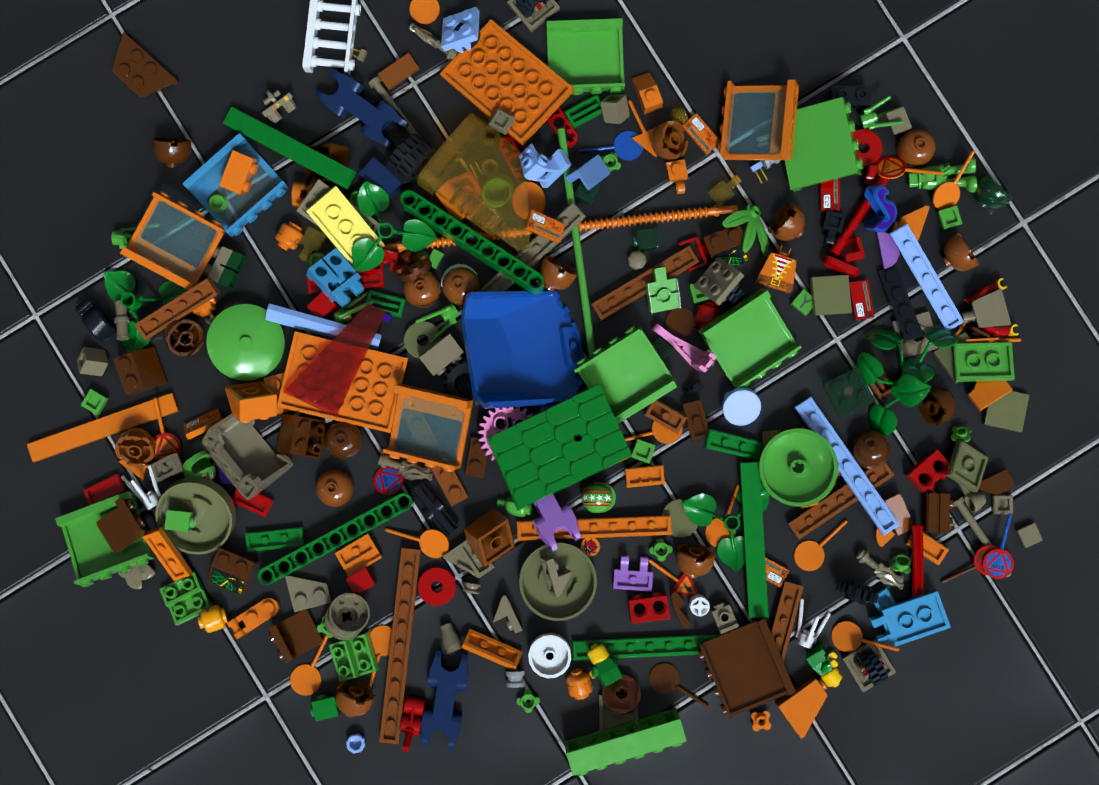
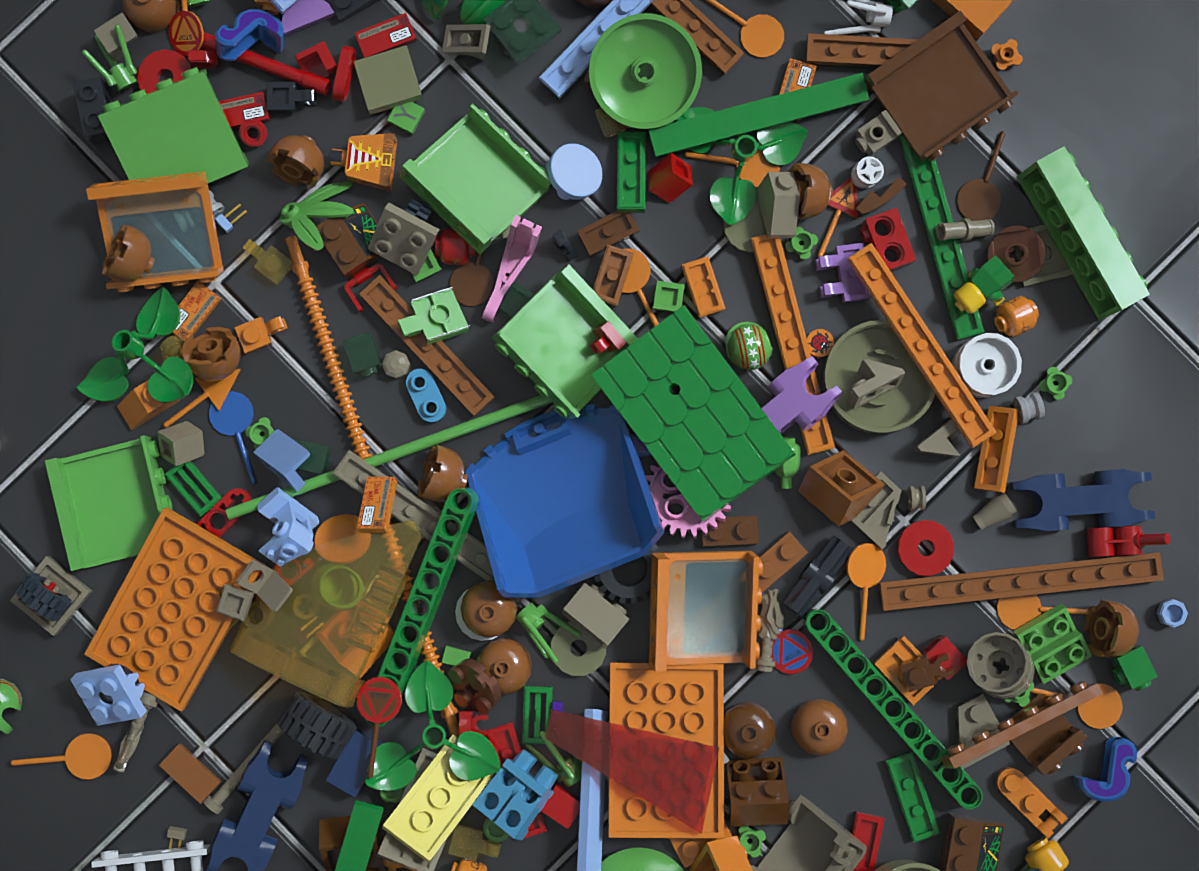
camera: 110 degrees left, 0 degrees up
none -> green plant [77,286,193,403]
none -> dark orange cylinder [101,225,155,282]
none -> dark tan bracket [236,560,293,612]
none -> red plate [239,119,267,147]
none -> piece [357,677,402,779]
none -> dark azure plate [406,369,447,423]
none -> dark tan slope [442,24,490,60]
none -> red tile [589,321,626,354]
none -> red panel [648,153,693,203]
none -> bright green plate [738,826,766,857]
none -> dark tan slope [756,172,800,238]
none -> orange tile [847,243,997,448]
none -> reddish brown plate [900,653,955,692]
none -> dark tan pin [936,218,995,241]
none -> dark orange plate [940,681,1102,769]
none -> blue animal [1072,736,1137,801]

